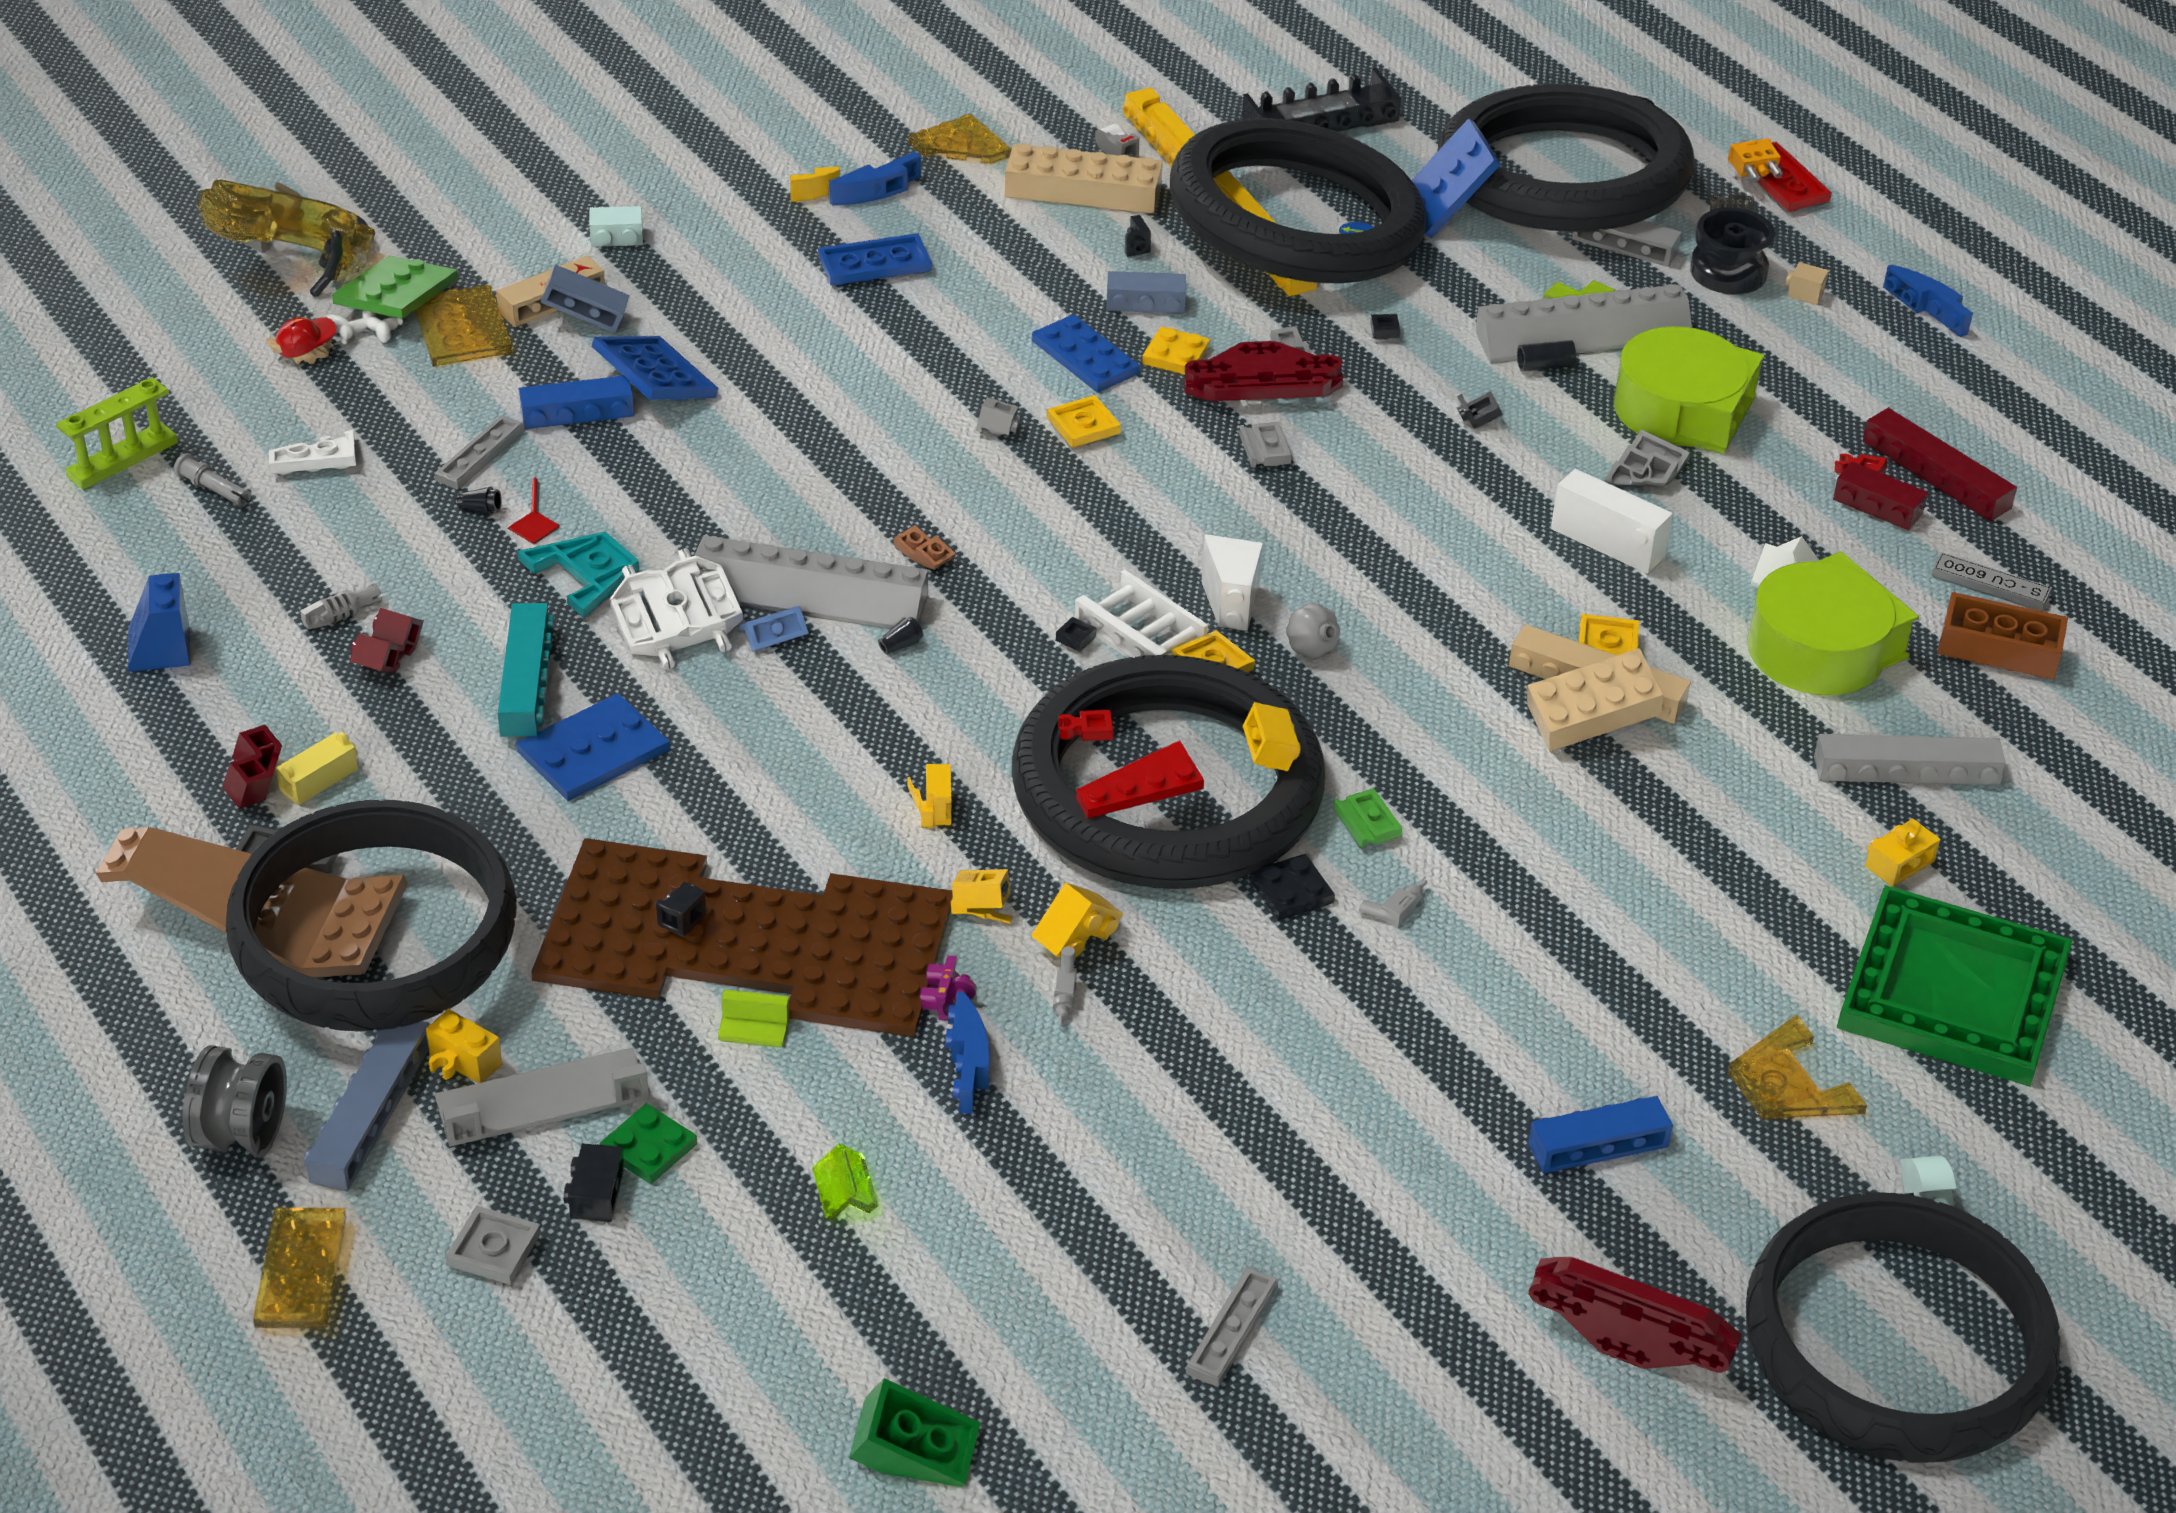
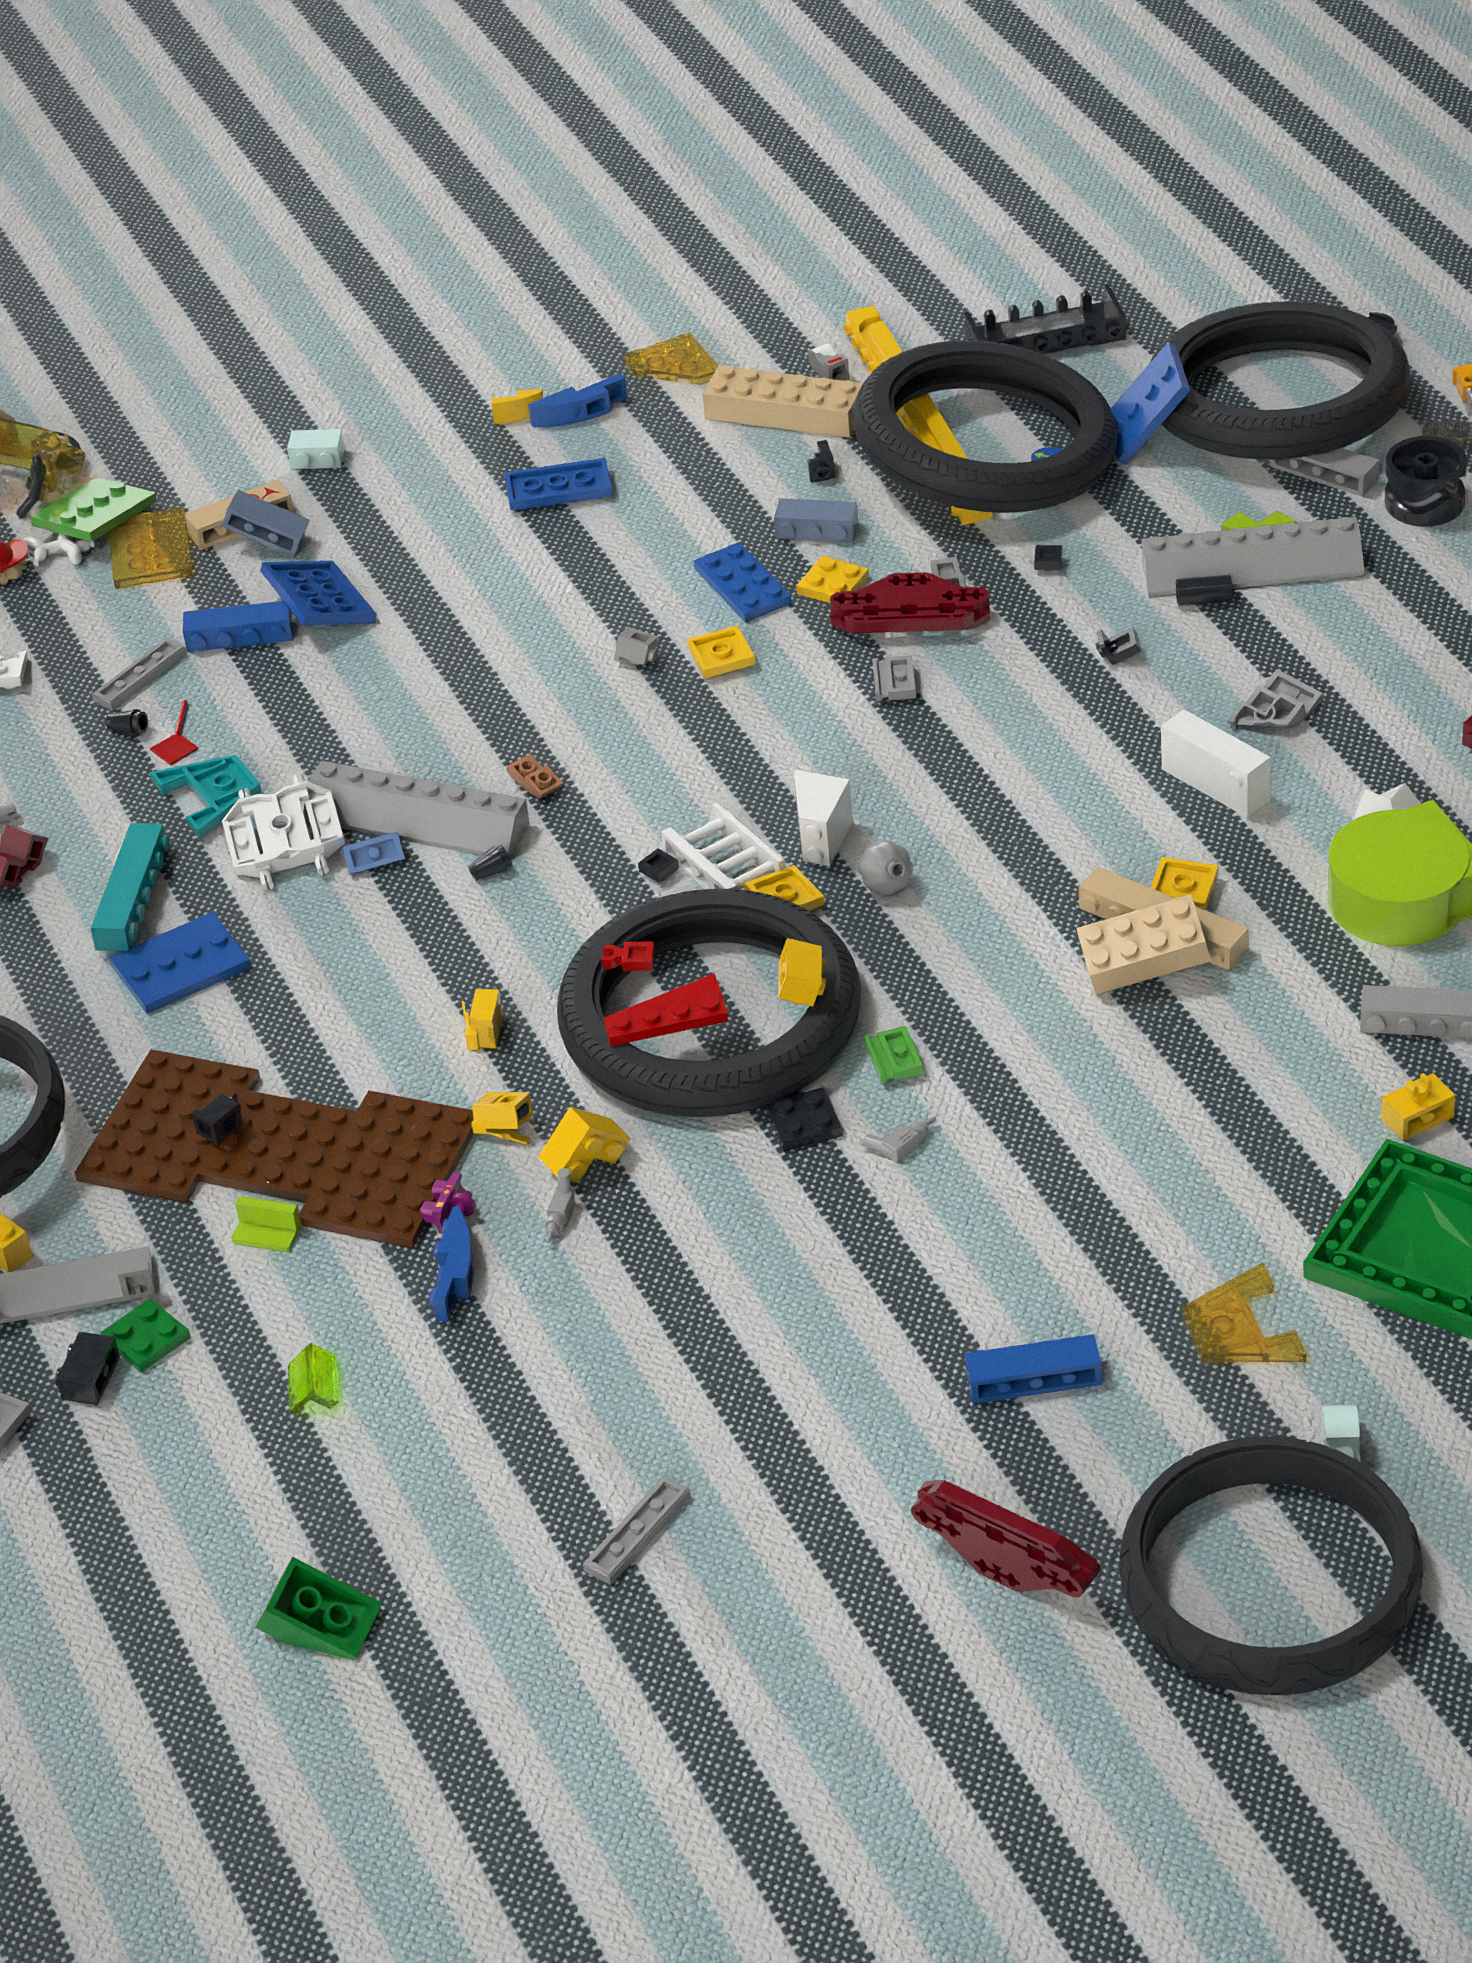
camera: 15 degrees right, 0 degrees up
lime brick [1614,326,1764,454] -> none

